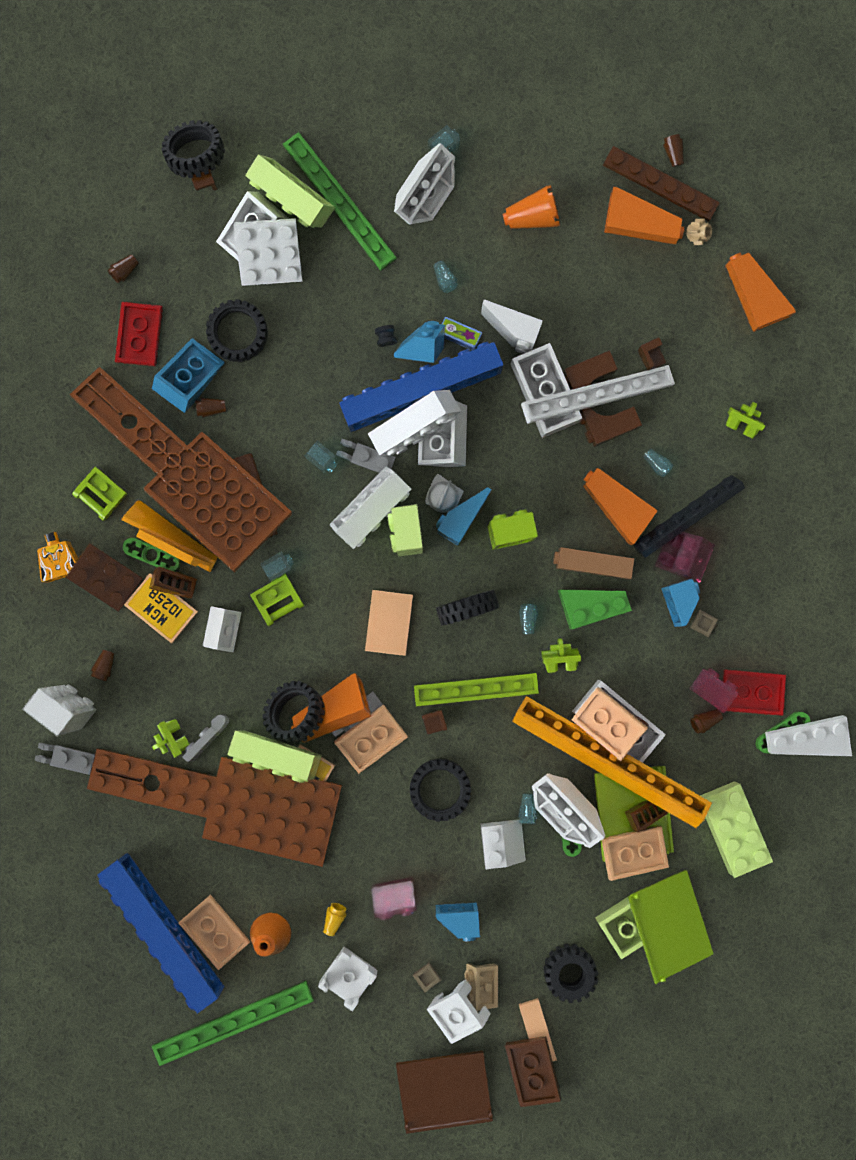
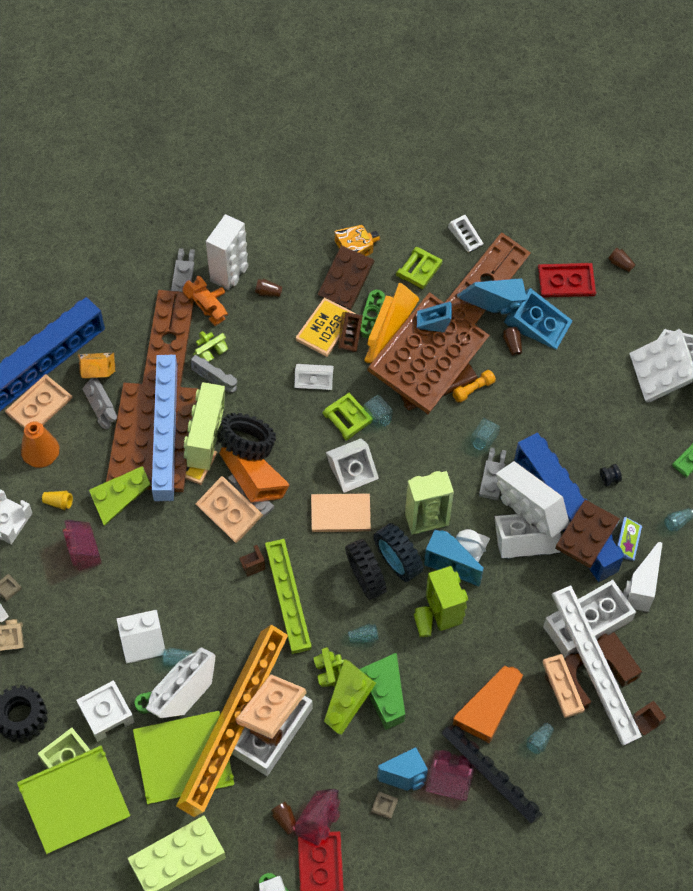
camera: 85 degrees right, 25 degrees down
black tyre [206,299,268,362] -> none
white brick [329,466,411,549] -> none
dark azure slope [394,321,445,363] -> none
black tyre [410,759,471,822] -> none
dark azure slope [435,903,480,941] -> none
medium nougat brick [553,547,634,580] -> none
light nougat tile [602,826,669,881] -> none
reddish brown slope [625,800,669,832] -> none
lime hips [726,402,765,439] -> none
none -> white panel [76,680,134,742]
none -> light orange torso [78,353,115,378]
none -> light grey hinge [82,378,117,430]
none -> lime wing [89,466,151,526]
none -> light blue brick [152,355,177,501]
none -> orange piece [182,276,229,326]
none -> lime wing [324,659,376,735]
none -> white slope [326,439,379,493]
none -> black wheel [373,523,424,582]
none -> lime cone [413,607,433,637]
none -> dark azure slope [417,302,452,332]
none -> white slope [448,215,484,253]
none -> light orange piece [452,370,496,403]
none -> dark azure slope [457,278,527,315]
none -> light nougat tile [542,654,585,718]
none -> reddish brown plate [555,500,620,568]

